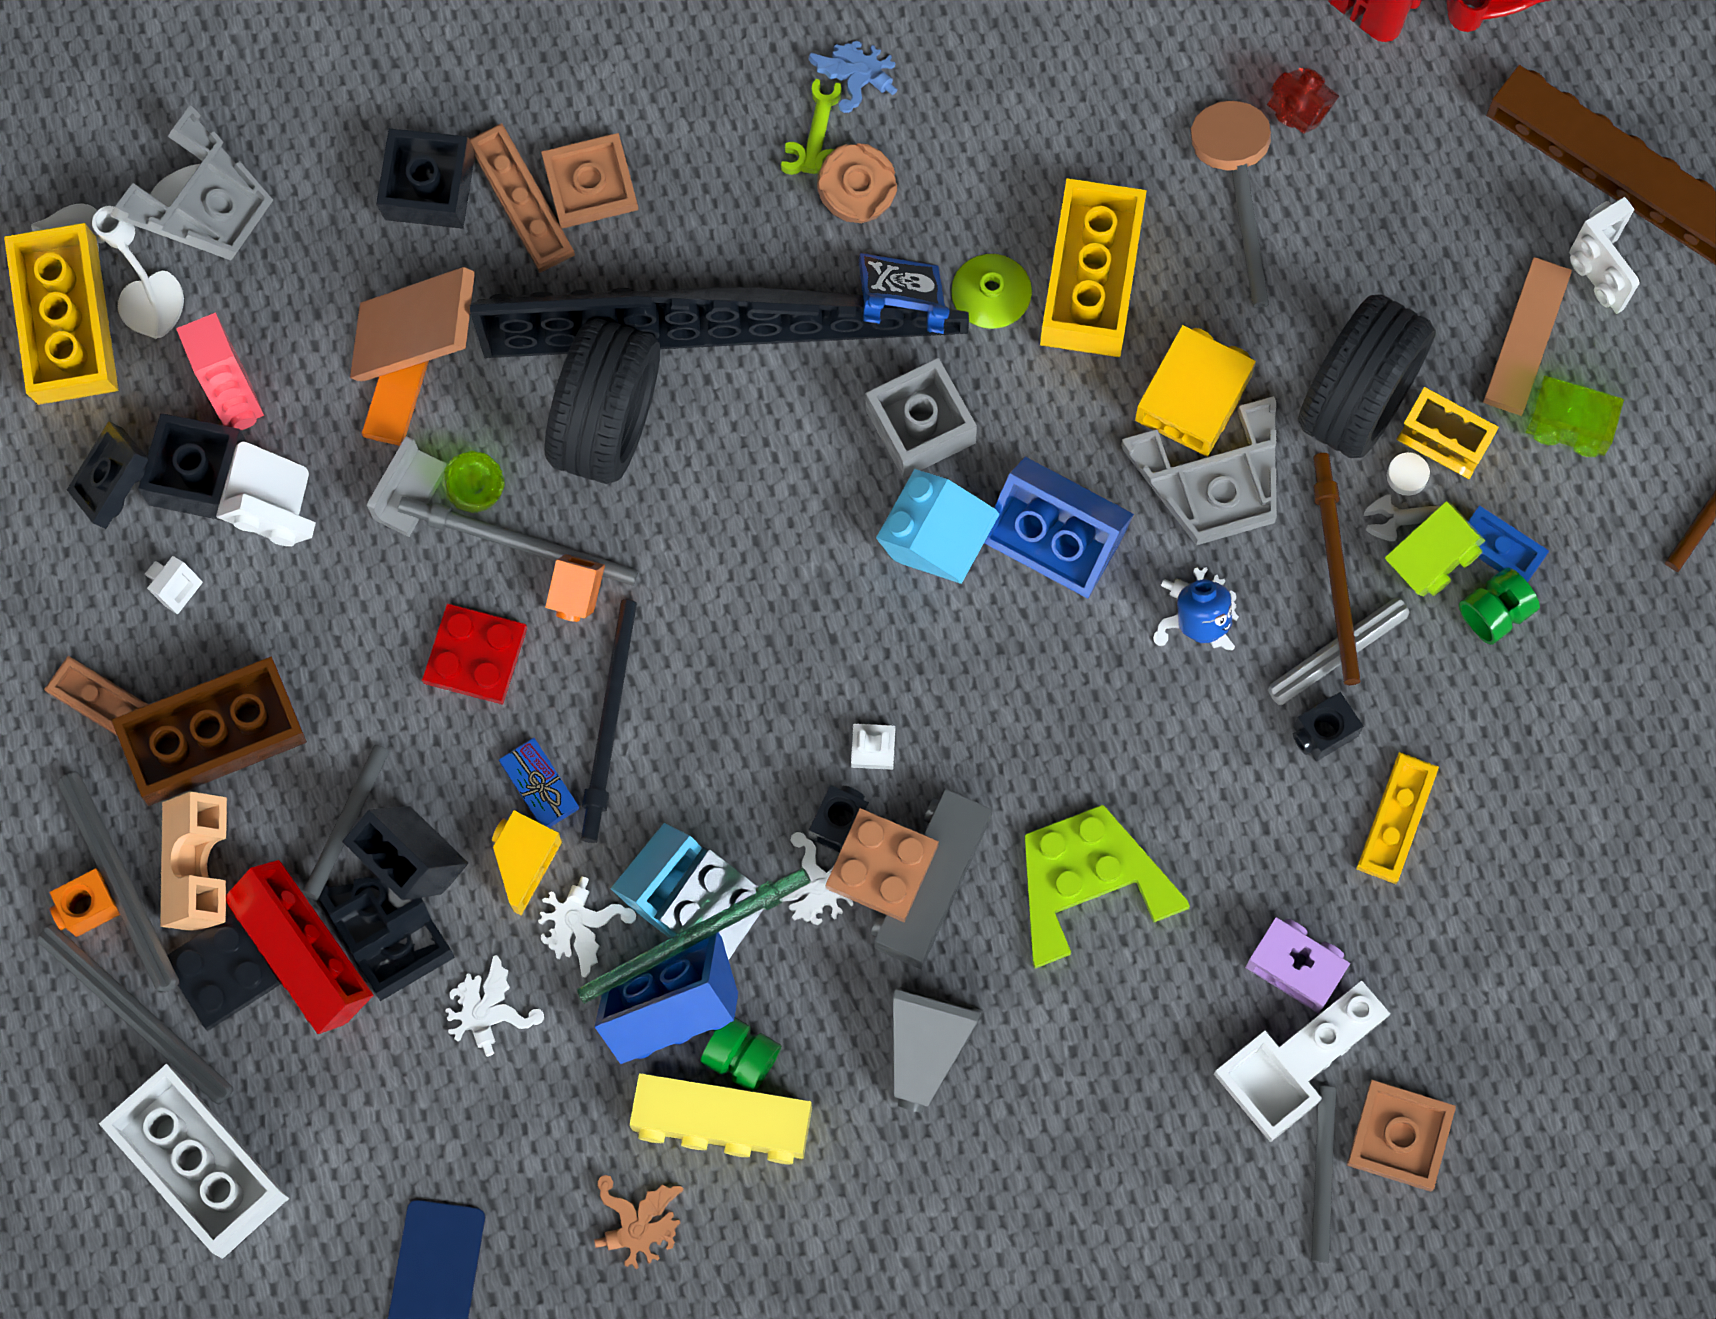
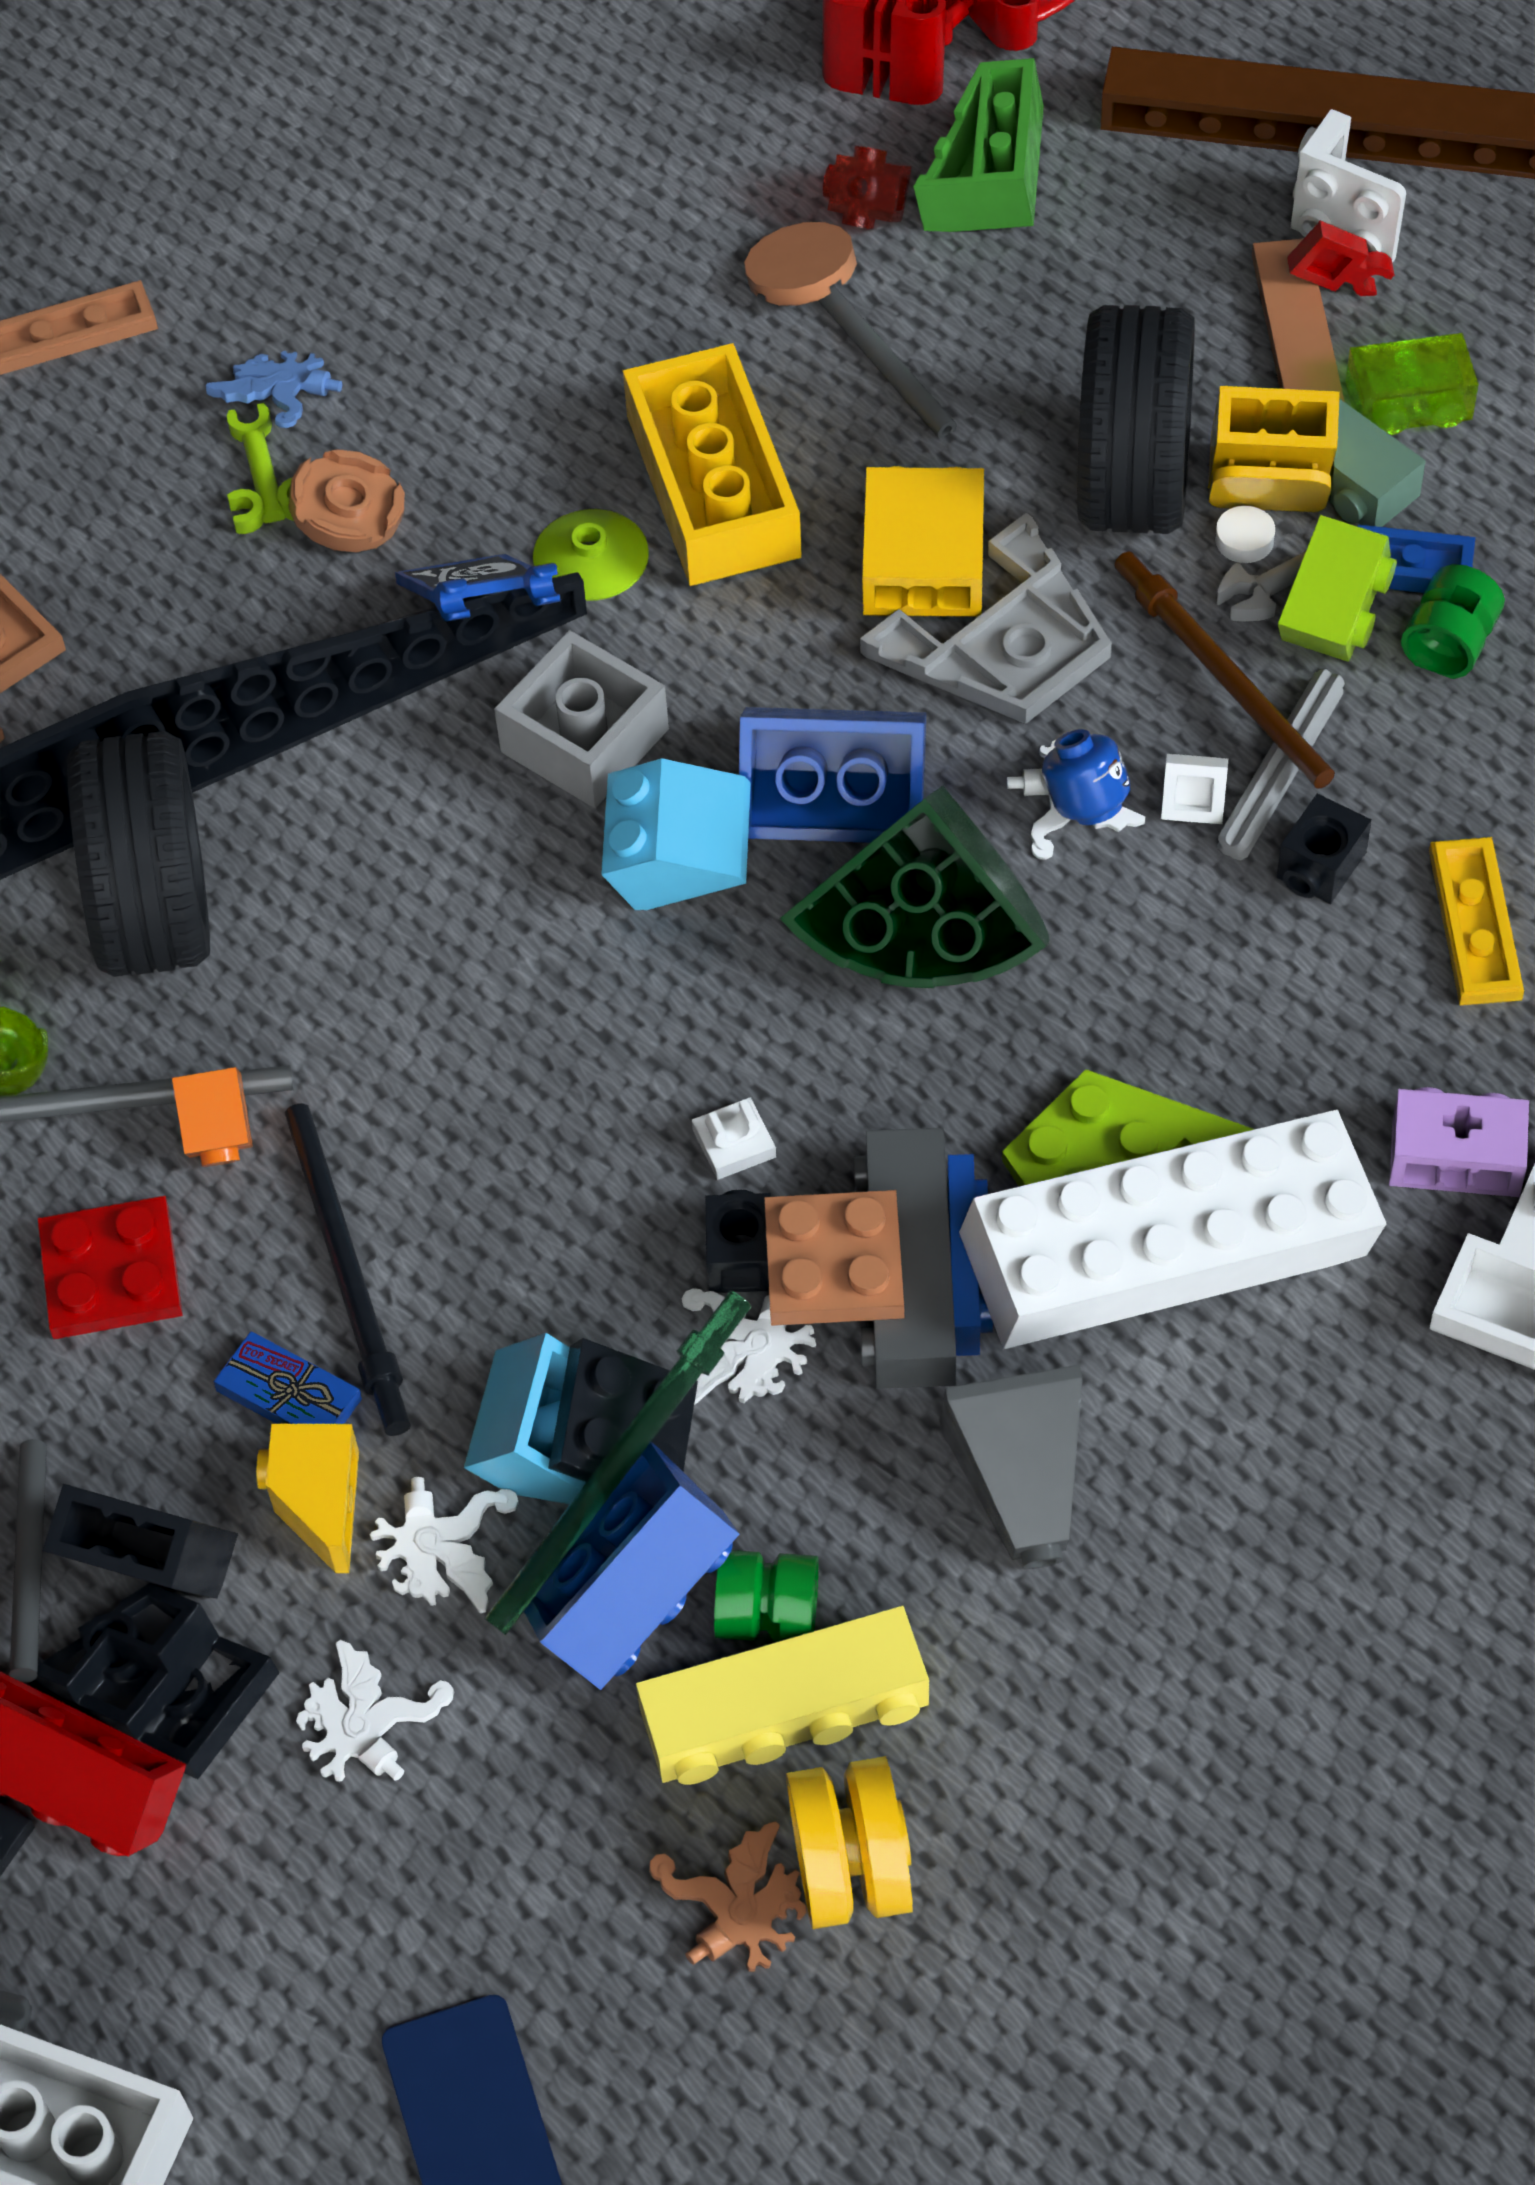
camera: 25 degrees left, 15 degrees down
none -> dark green brick [780,786,1050,988]
none -> yellow wheel [786,1756,913,1929]
none -> bright green wedge [913,58,1044,232]
none -> blue plate [947,1154,993,1356]
none -> white brick [959,1109,1386,1350]
none -> white tile [1161,754,1228,824]
none -> red plate [1287,220,1395,296]
none -> sand green slope [1329,399,1426,527]

